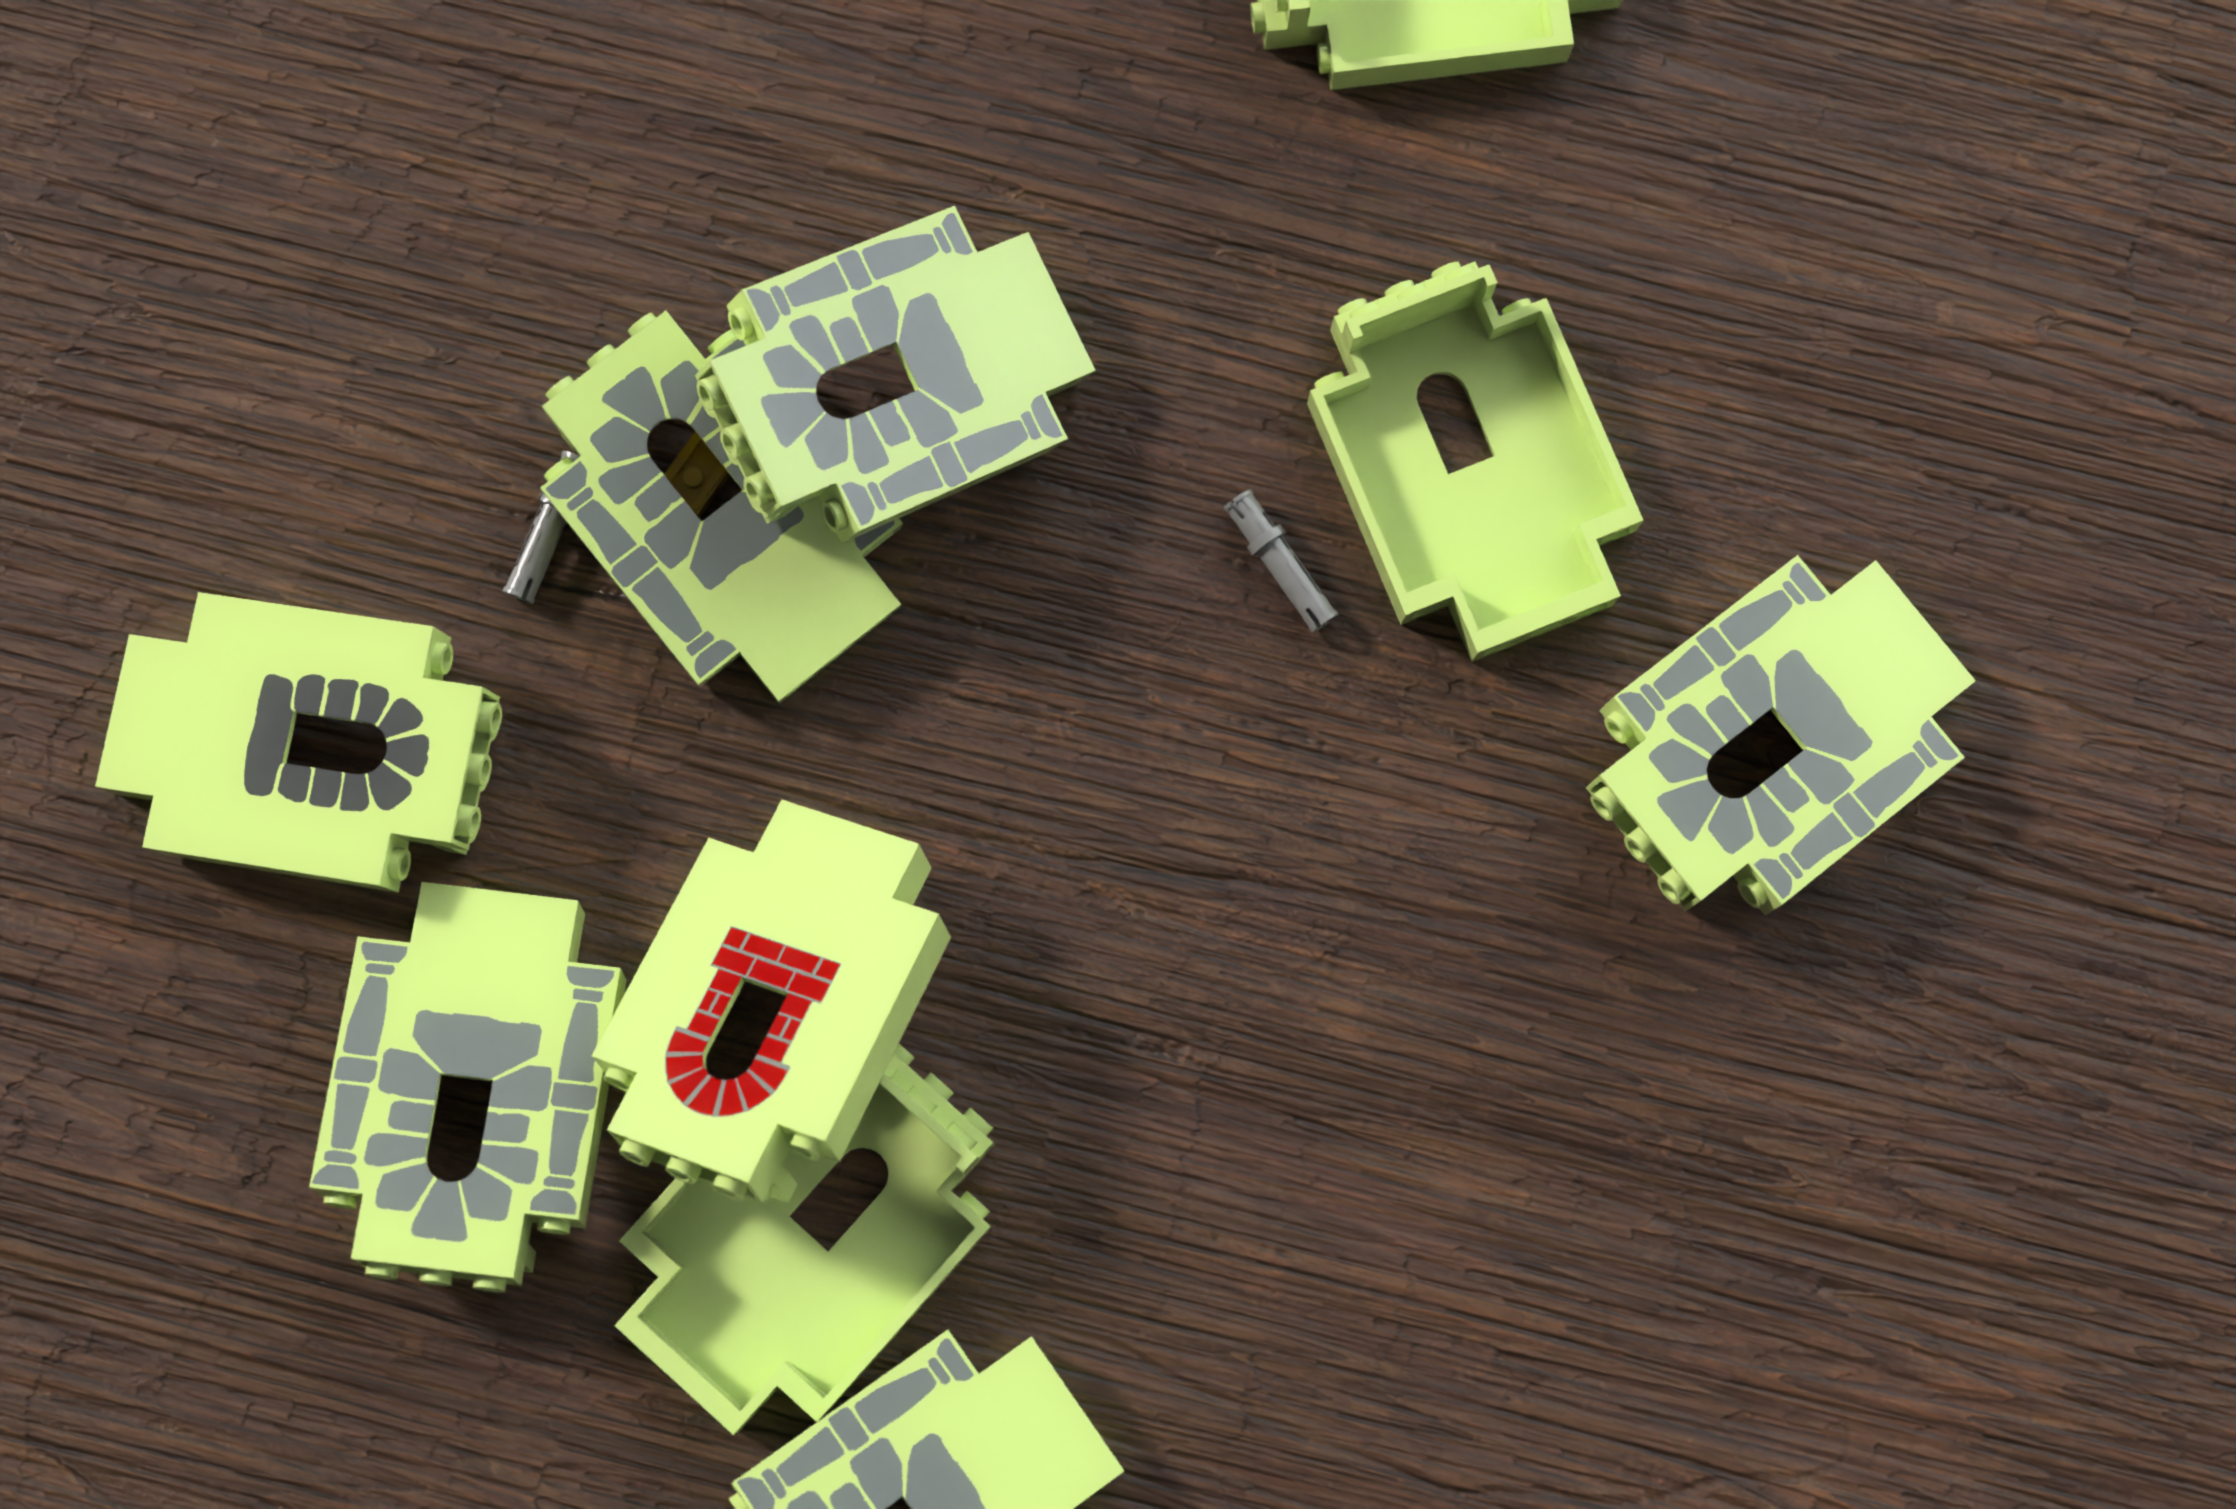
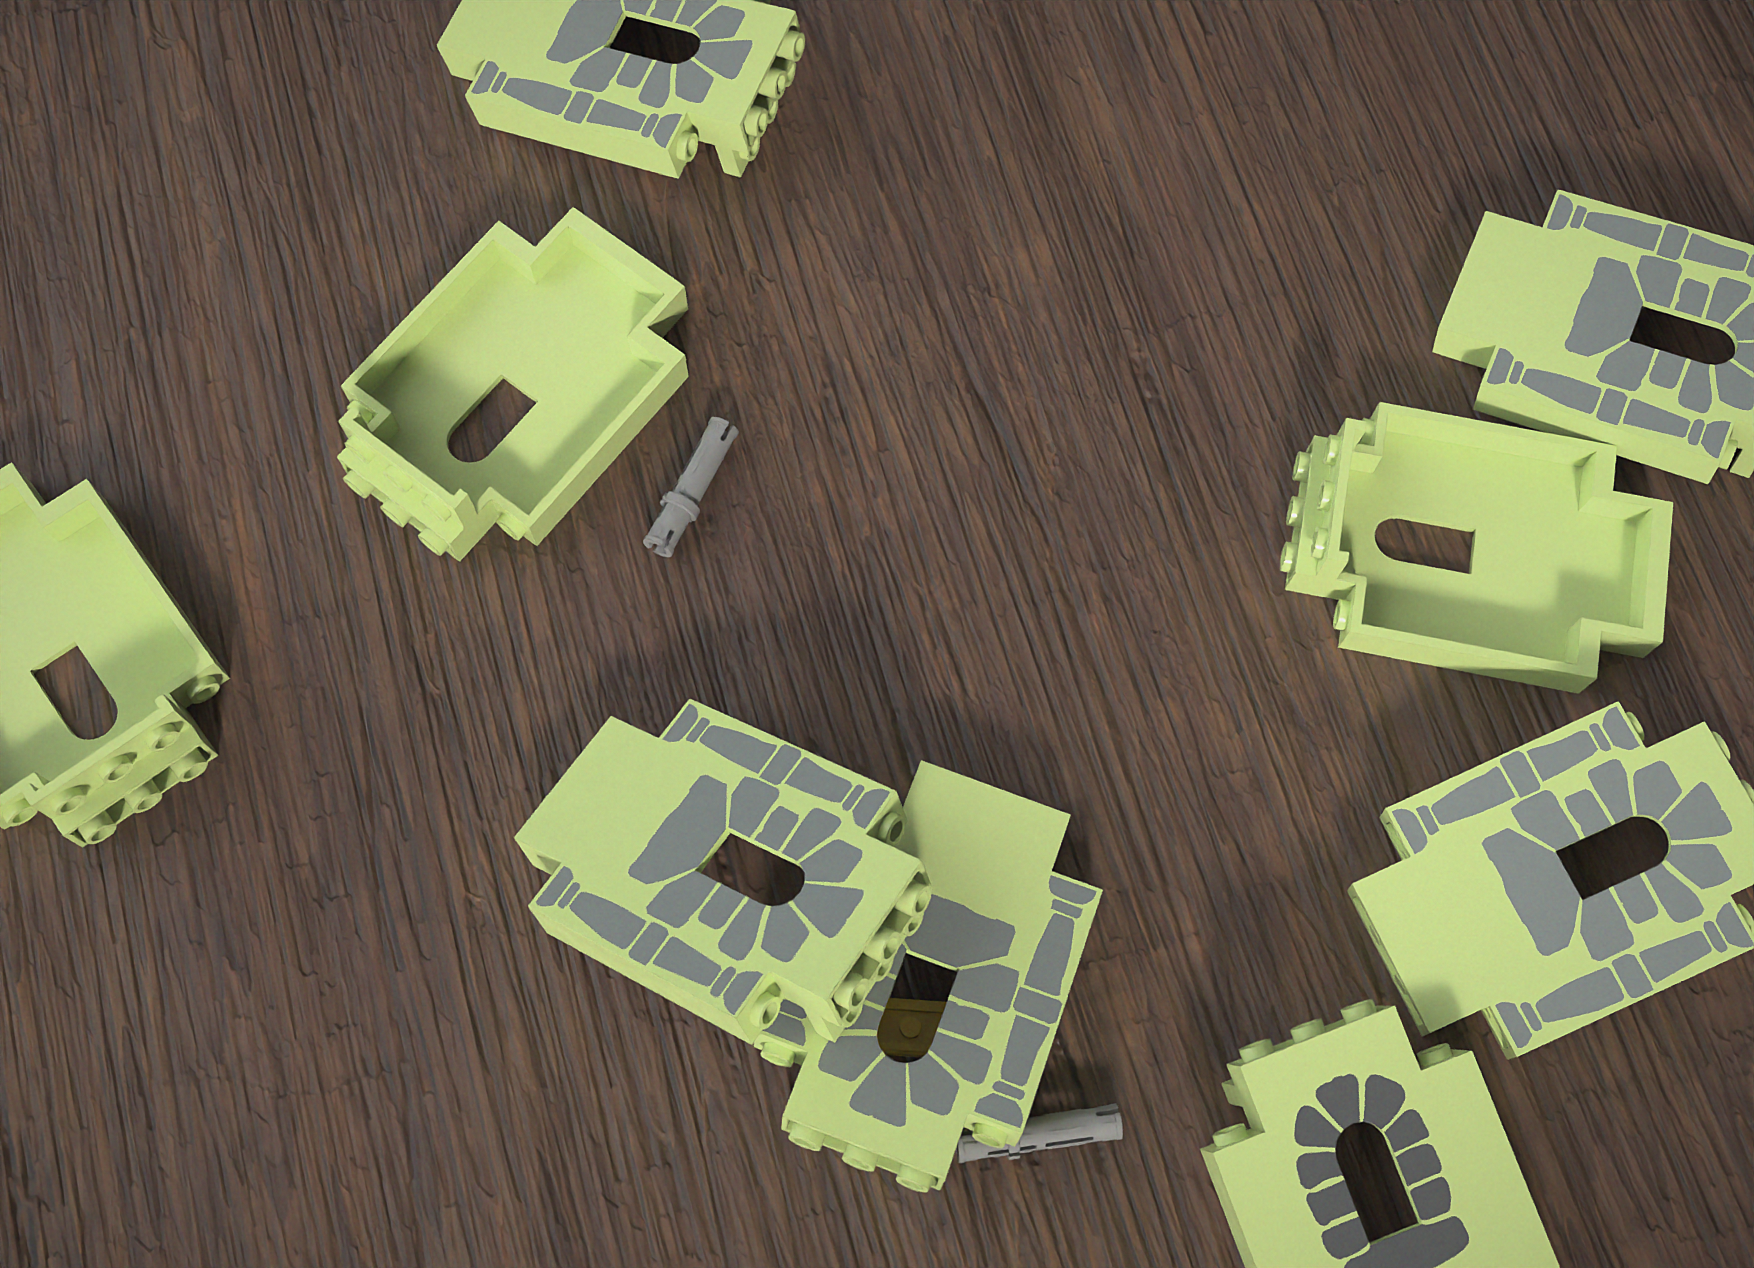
camera: 120 degrees left, 10 degrees down
yellowish green panel [592,800,951,1203] -> none

